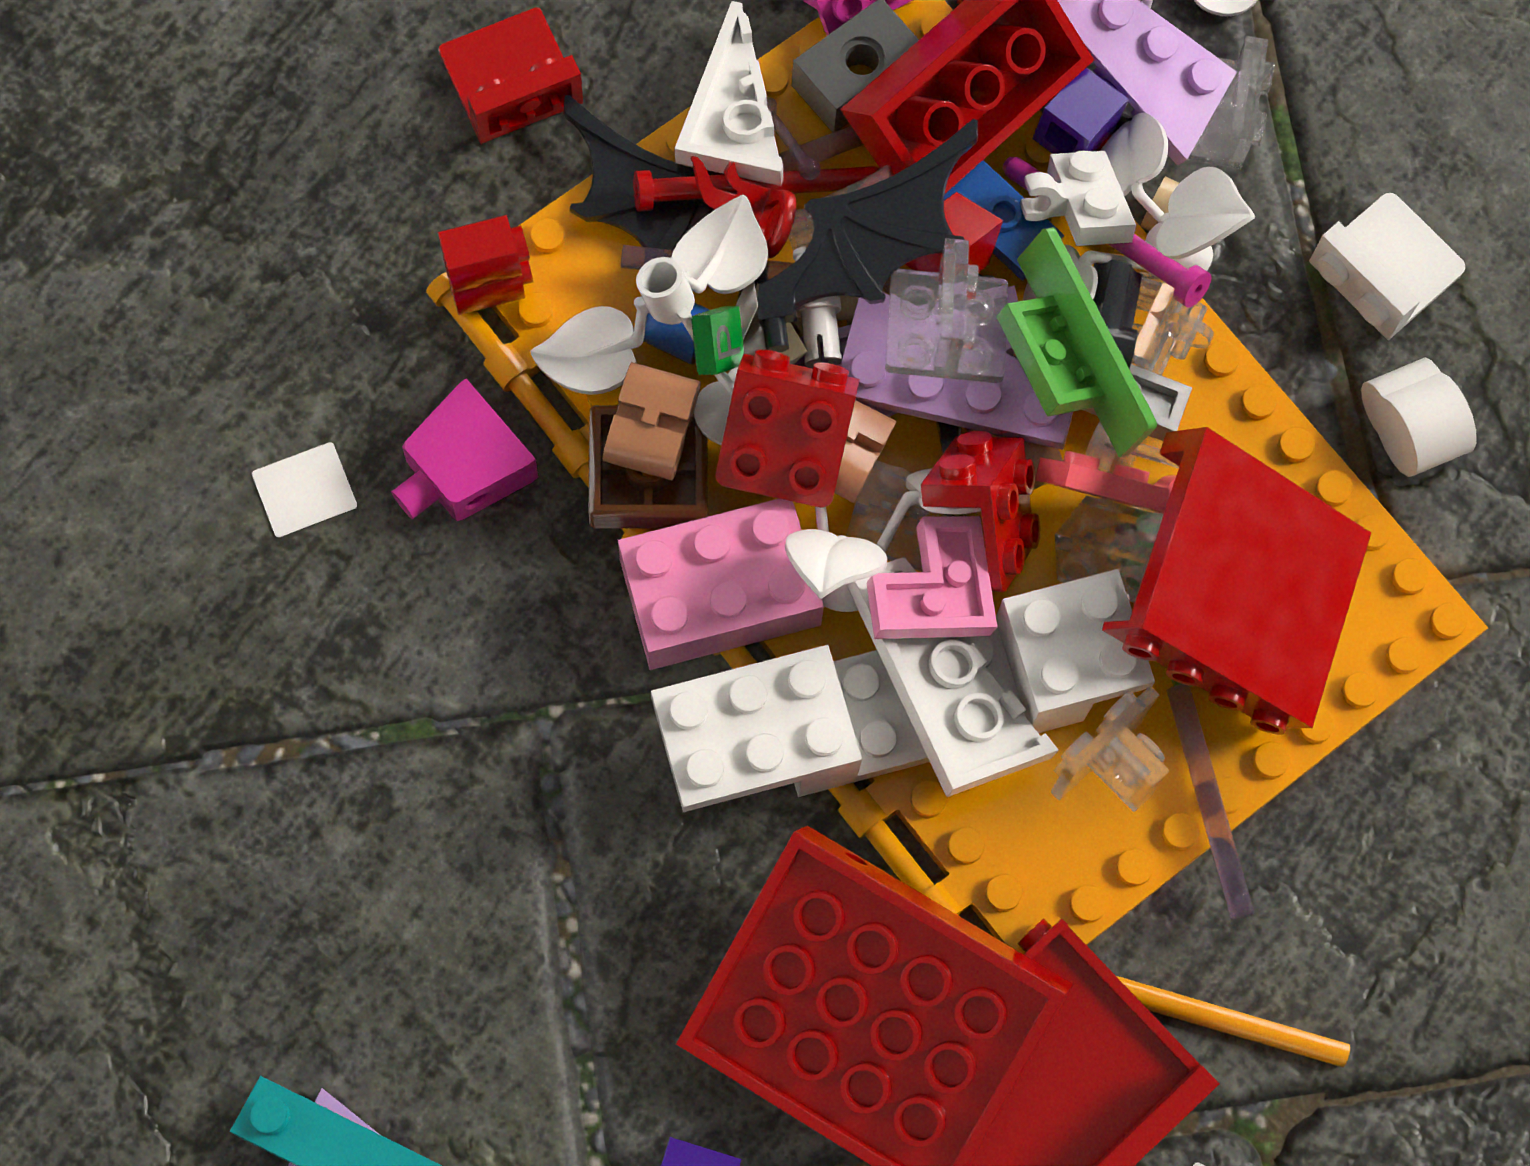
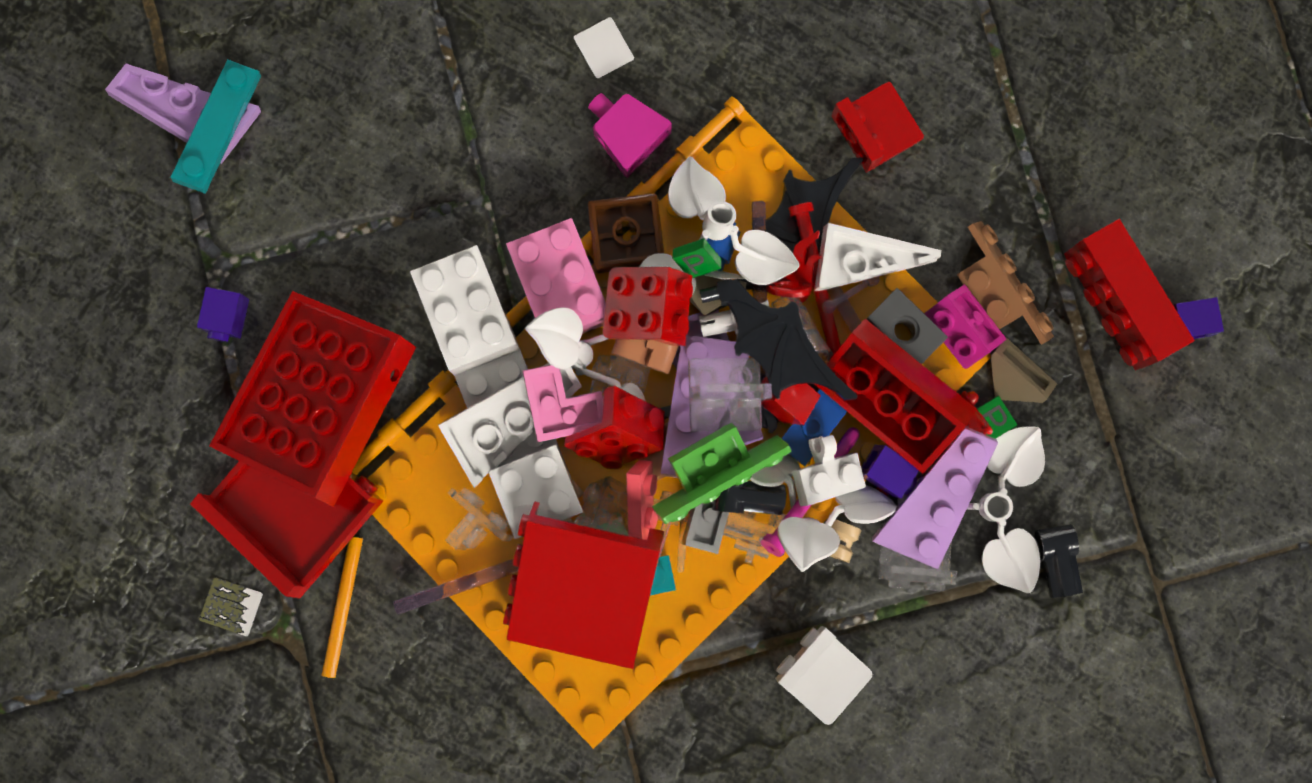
camera: 90 degrees right, 10 degrees up
red brick [438,215,533,315] -> none
nougat piece [603,362,701,480] -> none
white piece [1361,357,1477,477] -> none

